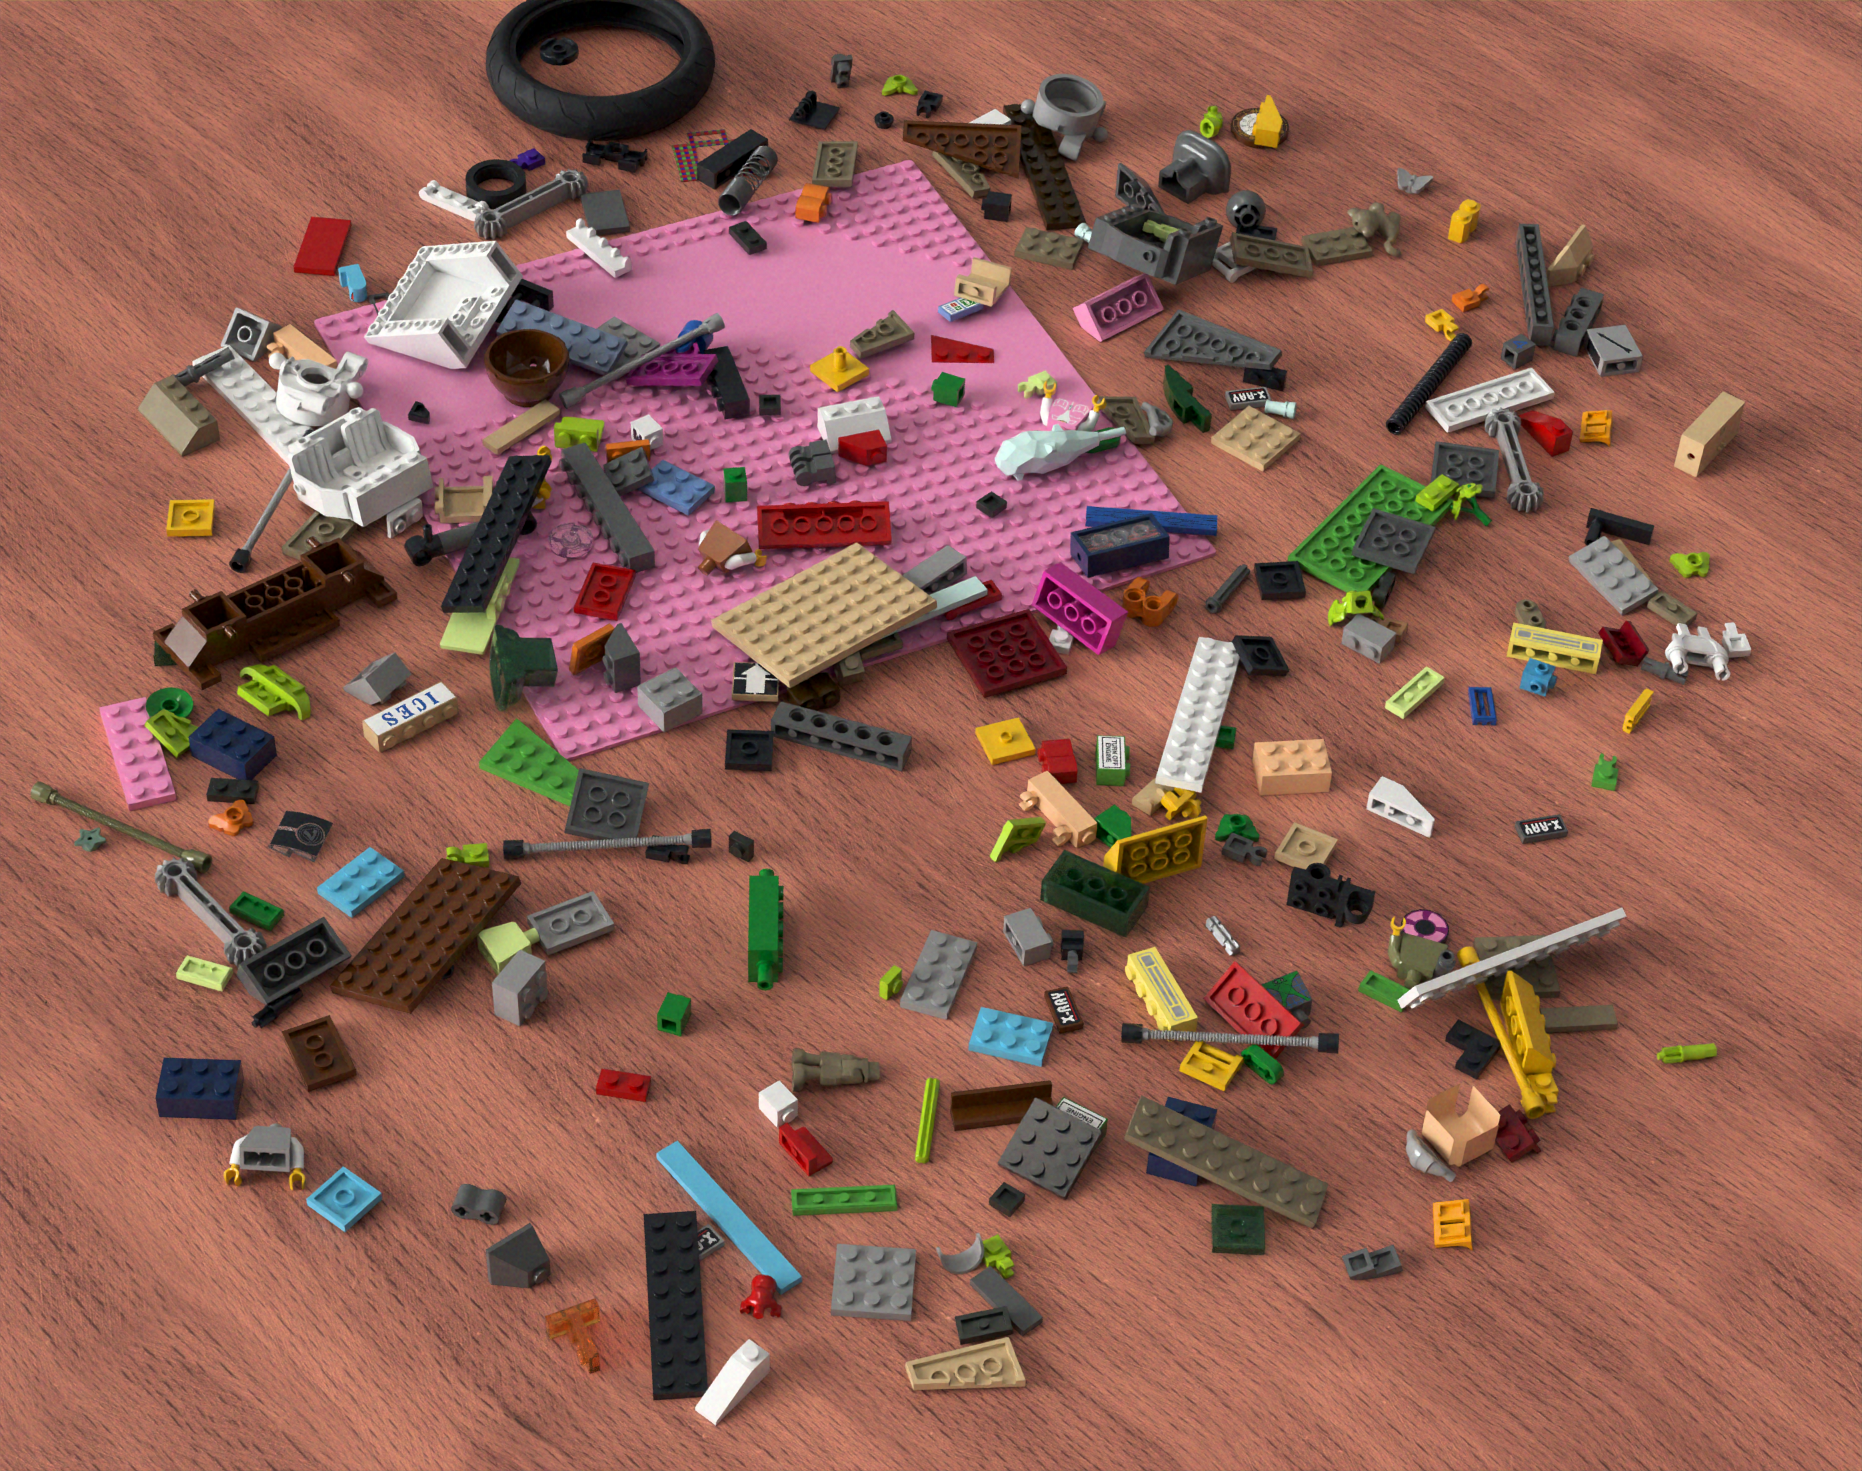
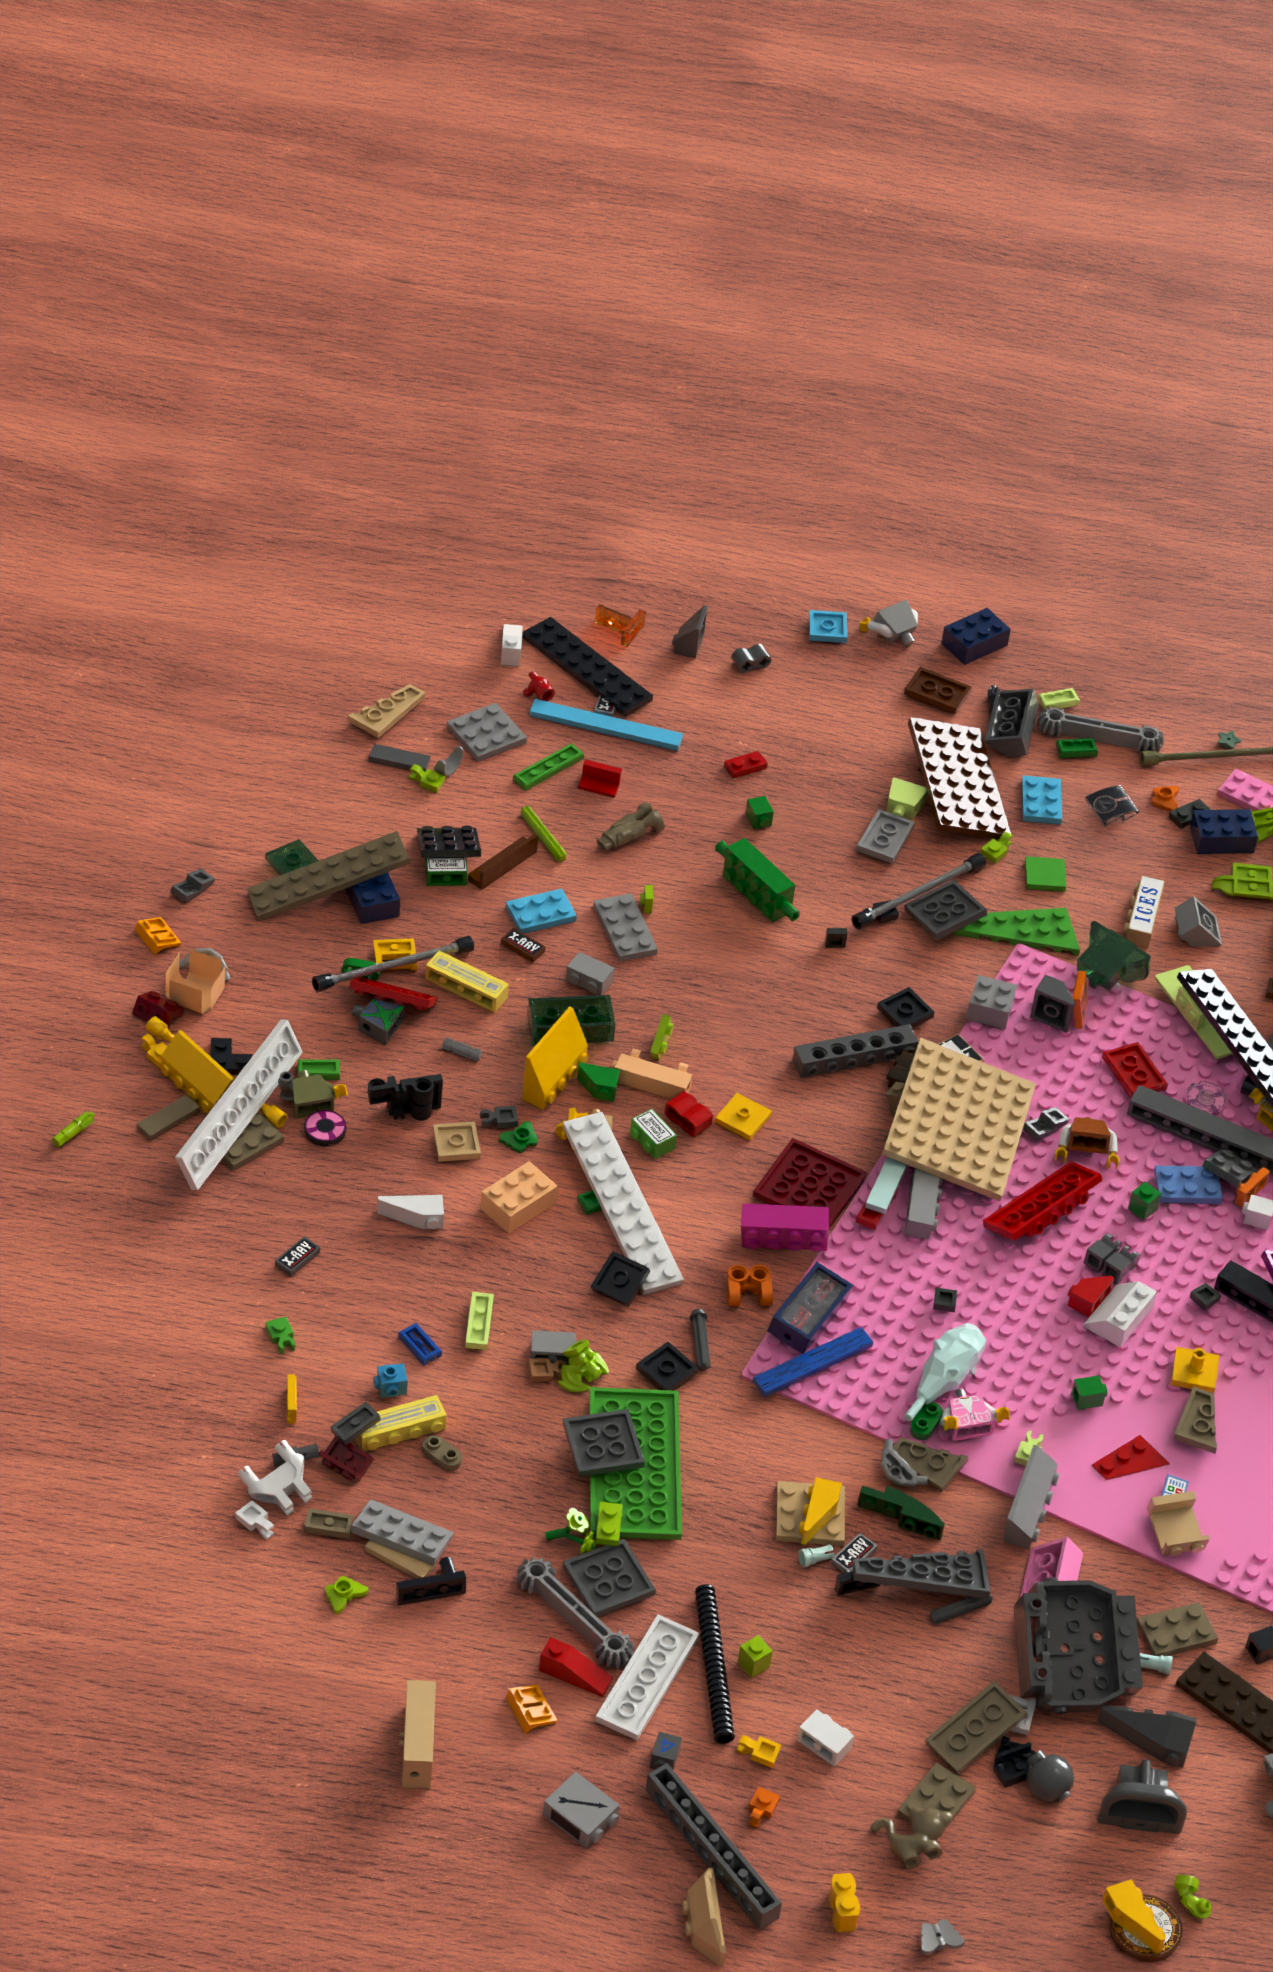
camera: 140 degrees right, 0 degrees up
light grey brick [492,950,548,1026] -> none
white brick [759,1080,798,1128] -> none
pearl dark grey plate [955,1306,1013,1345] -> none
pearl dark grey plate [989,1182,1025,1217] -> none
black piece [1060,930,1084,973] -> none
yellowish green plate [1142,220,1179,242] -> none
pearl dark grey plate [1372,572,1397,609] -> none
dark grey brick [1552,288,1604,357] -> none
none -> dark grey plate [330,1402,381,1446]
none -> lime brick [737,1635,773,1678]
none -> white brick [797,1710,854,1767]
none -> yellow slope [798,1477,842,1545]
none -> light grey slope [1004,1445,1060,1549]
none -> dark grey slope [1023,1107,1070,1141]
none -> bright green tile [1025,856,1066,892]

